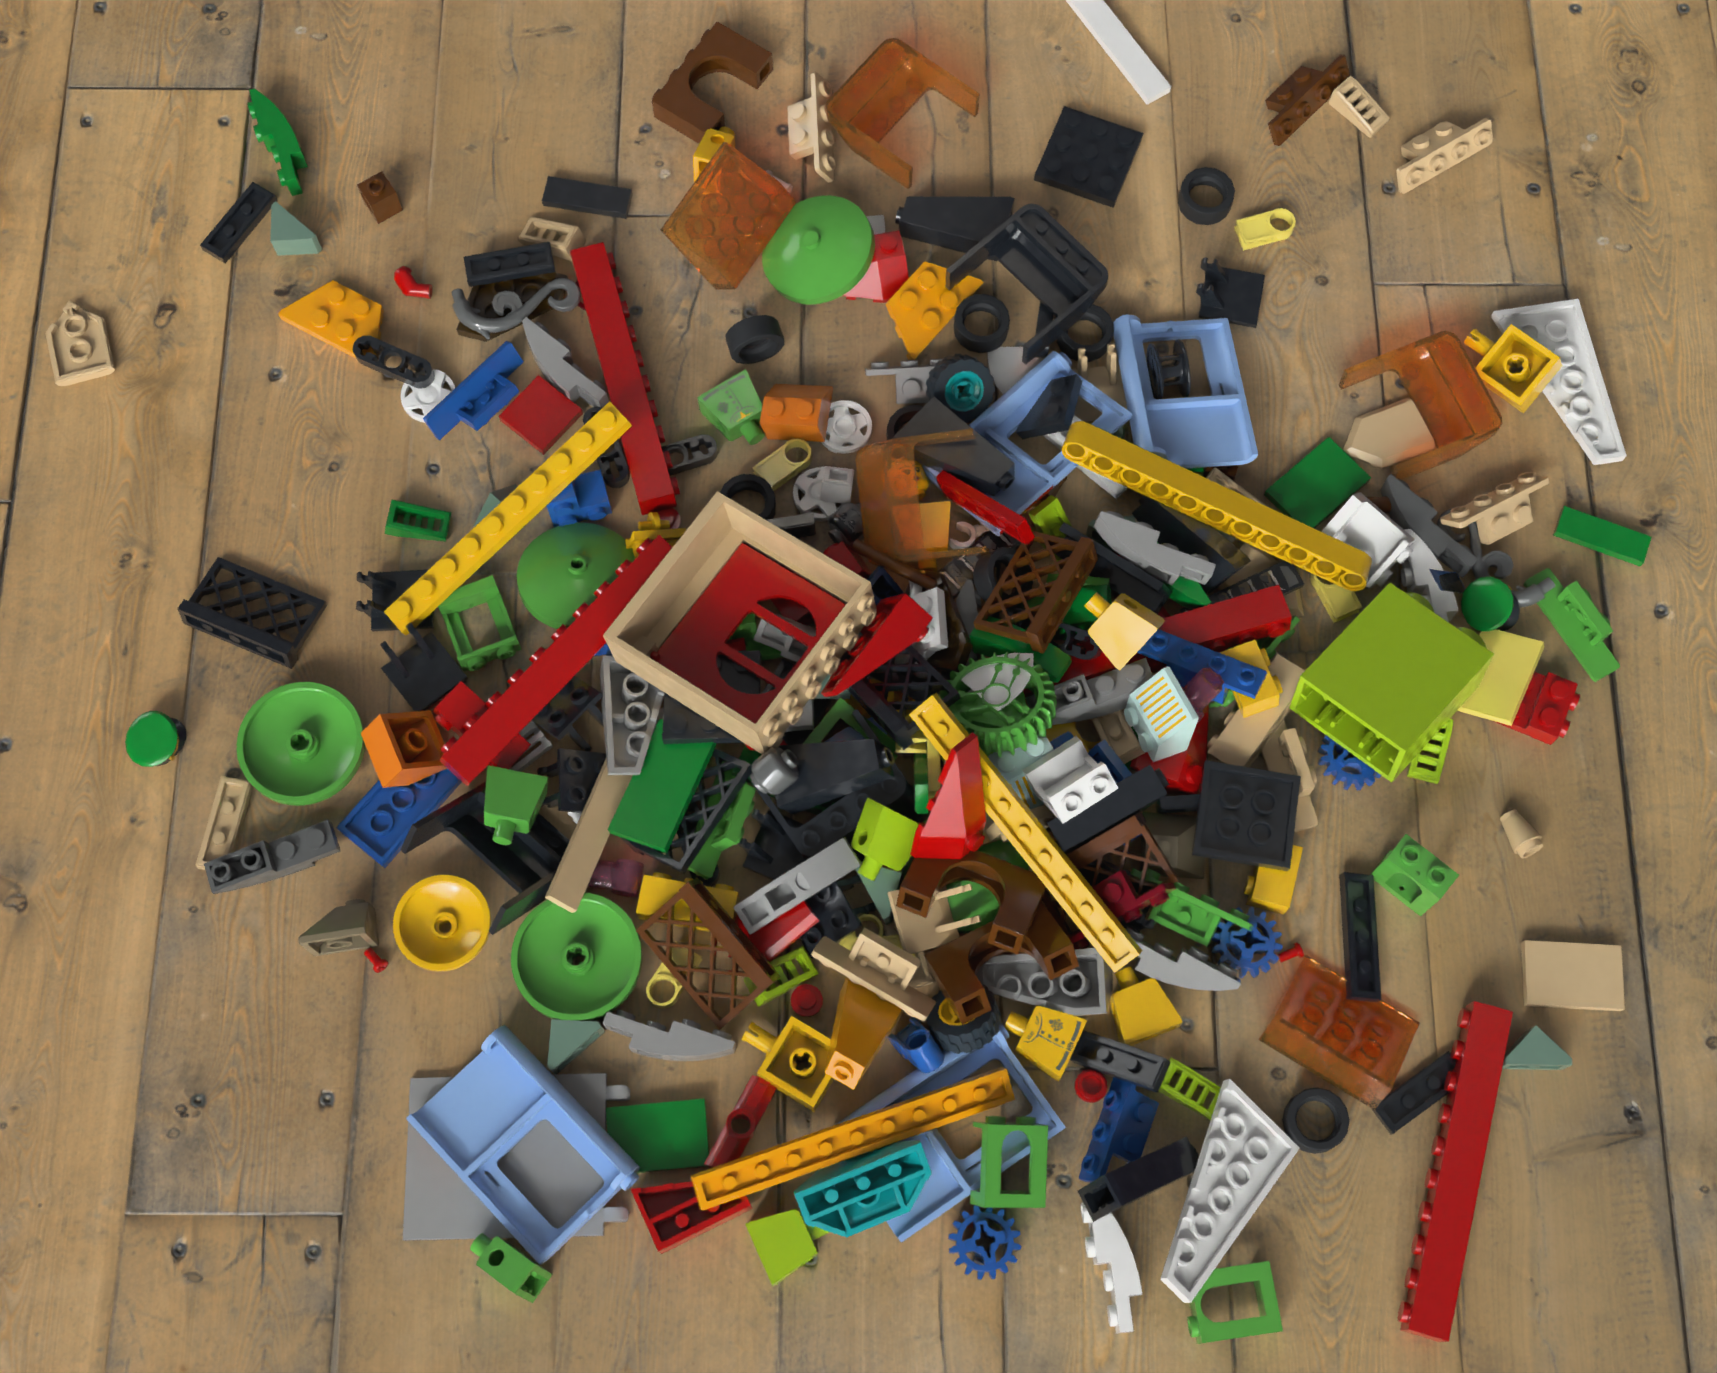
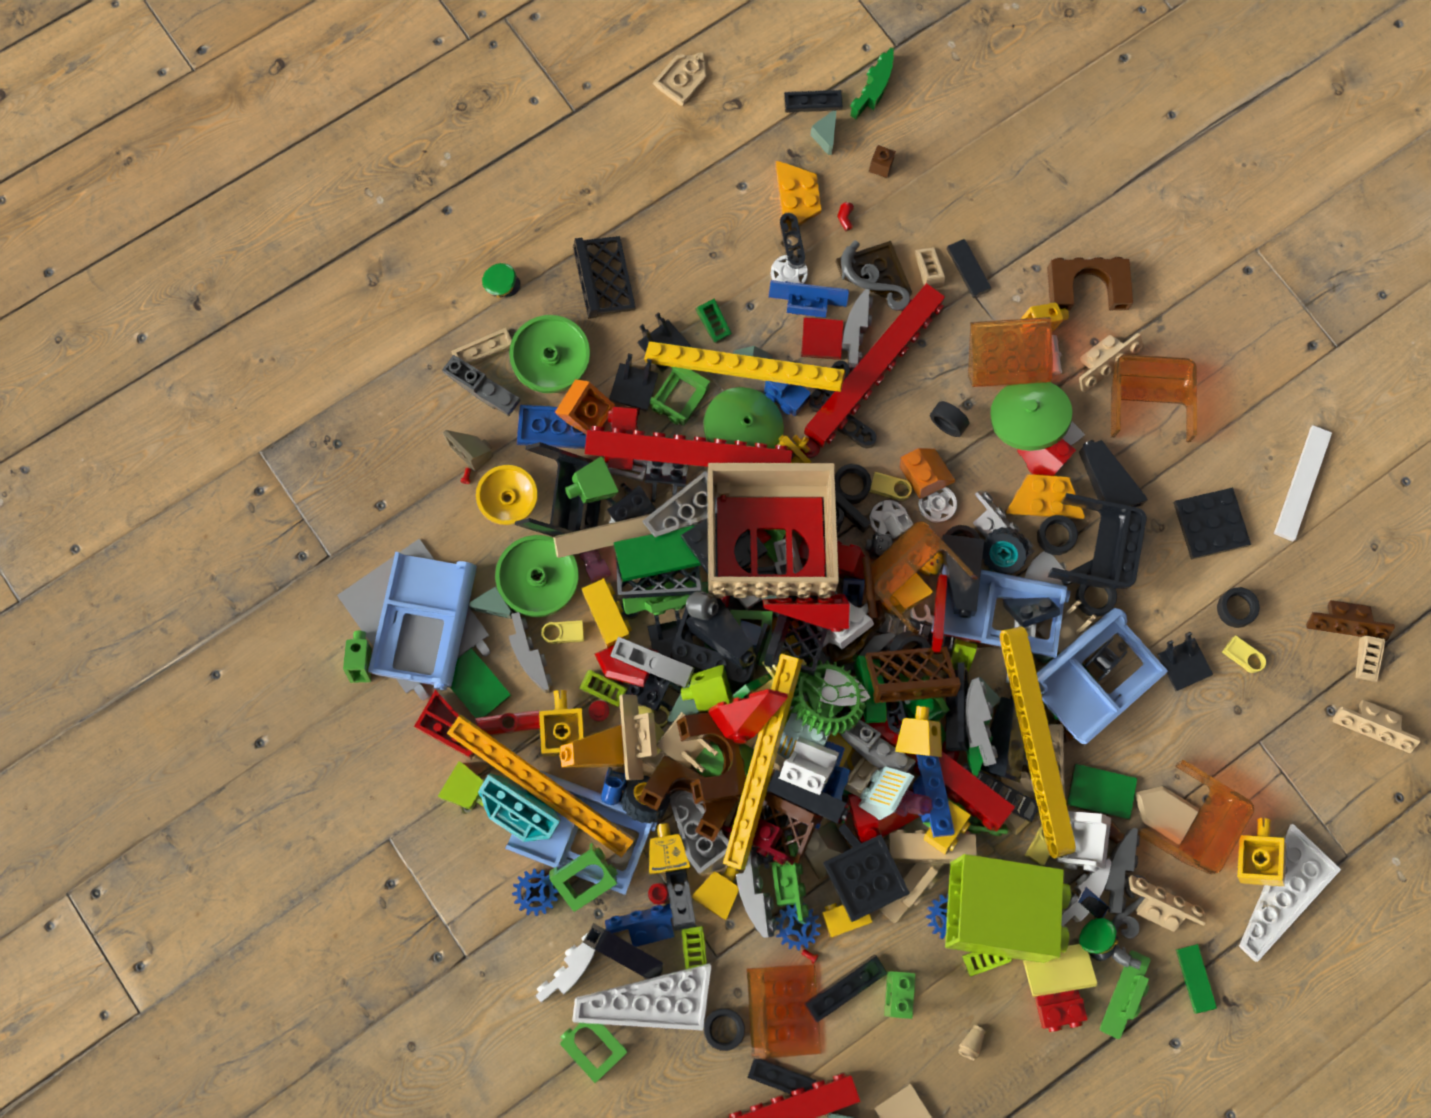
camera: 50 degrees right, 5 degrees up
black tile [464,242,555,287] -> none
reddish brown fence [636,878,781,1030] -> none
bright green torso [697,370,764,445] -> none

